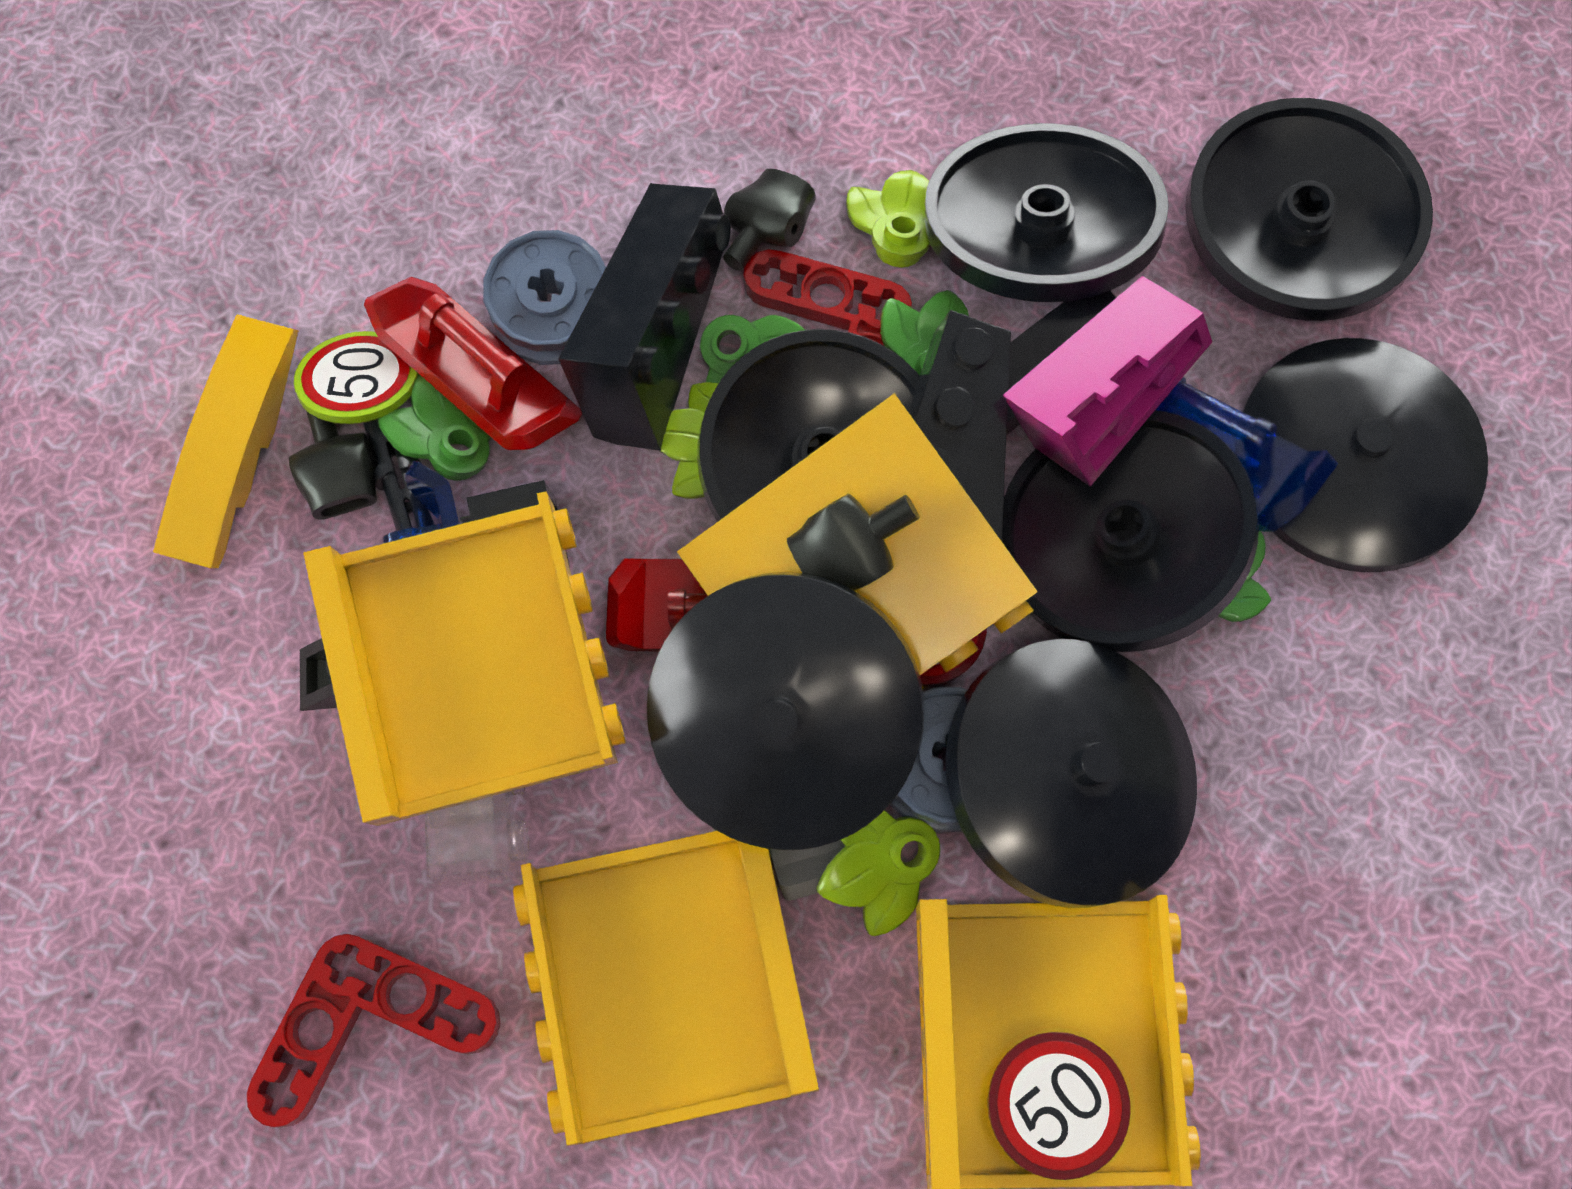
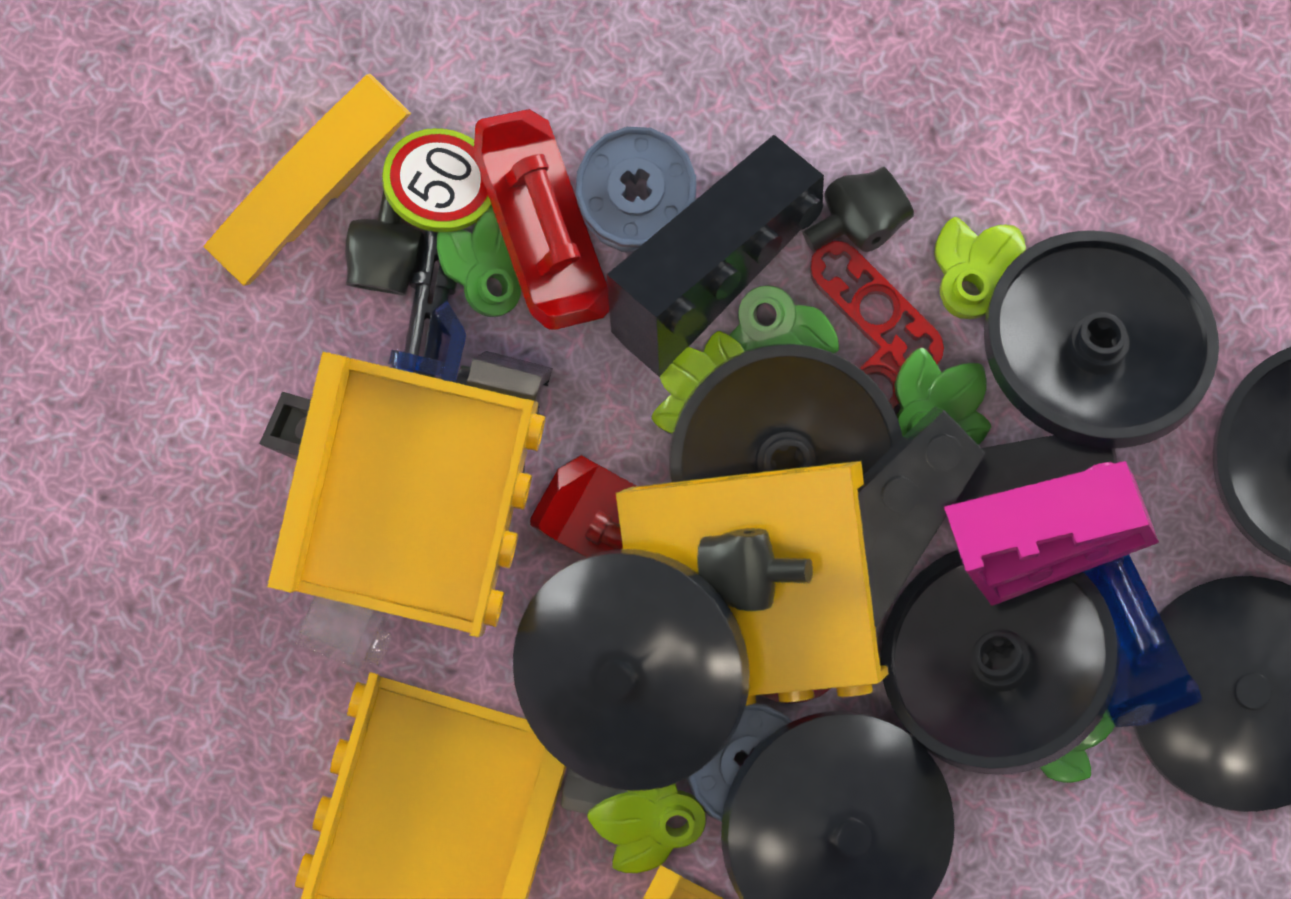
camera: 30 degrees right, 10 degrees up
red beam [247,934,501,1128] -> none

